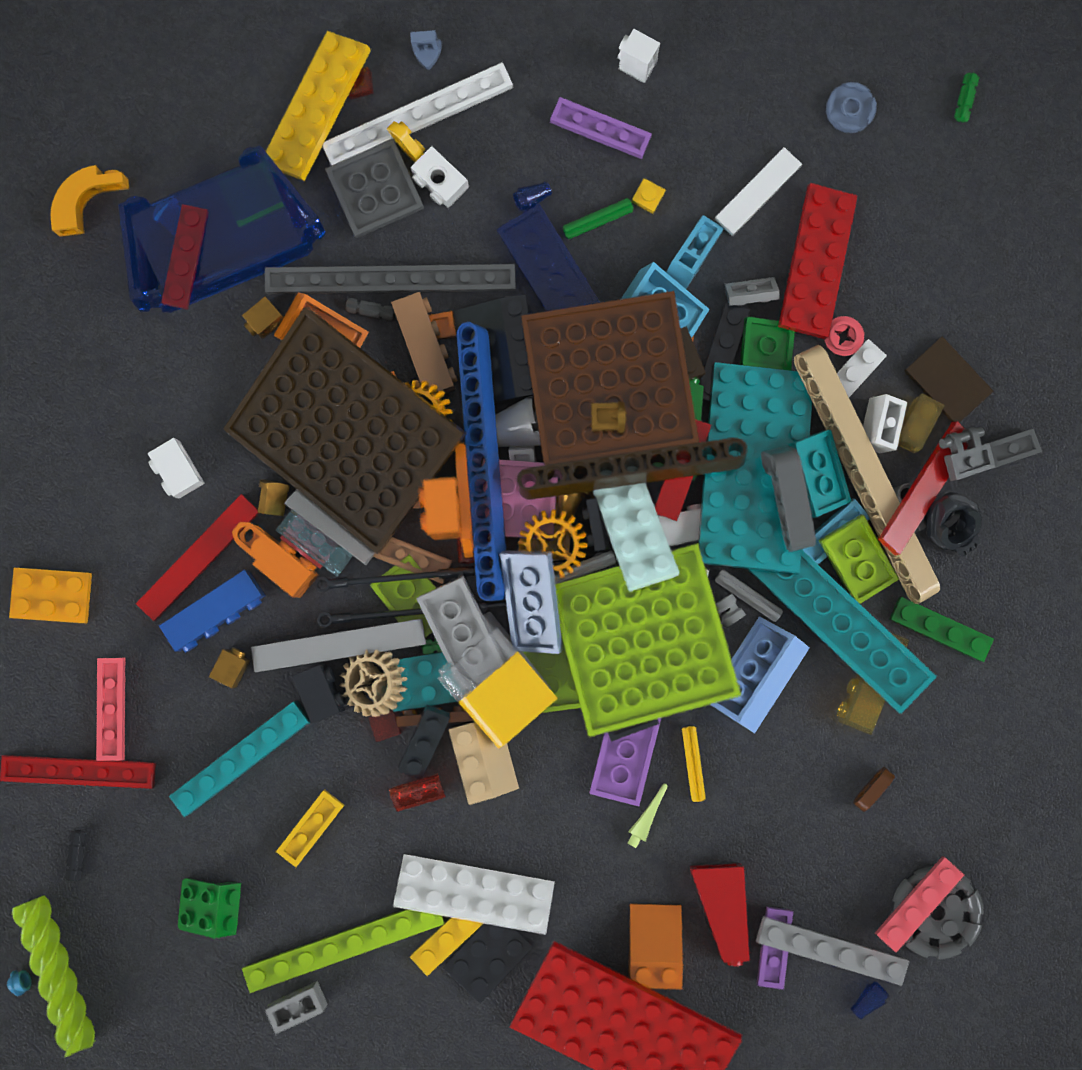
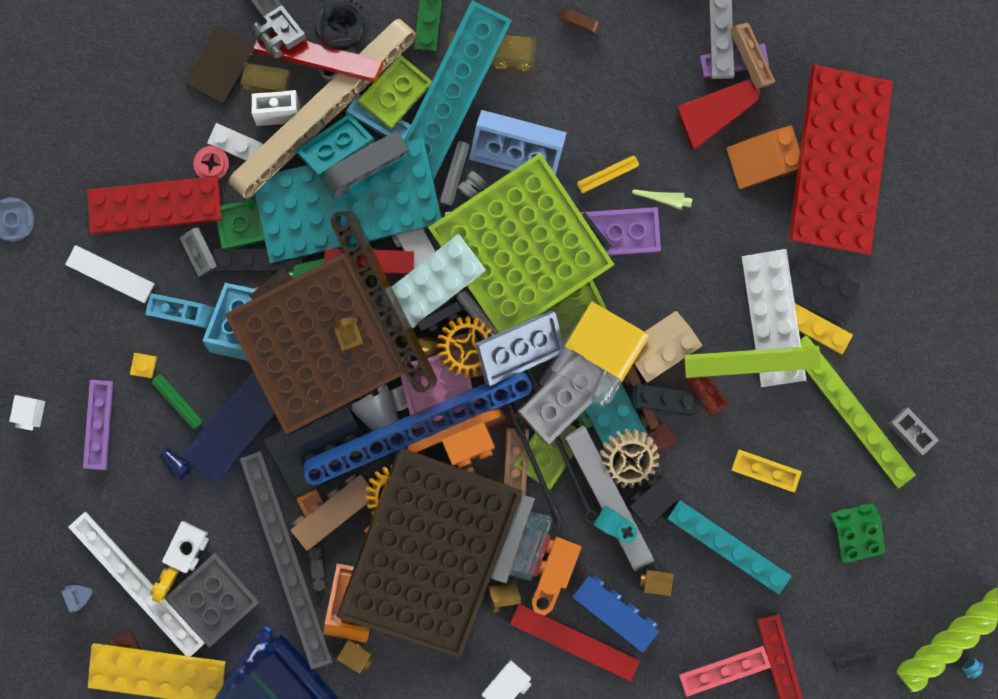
camera: 110 degrees left, 0 degrees up
none -> teal piece [593,506,637,543]
none -> lime tile [685,346,820,378]
none -> medium nougat plate [730,23,775,89]

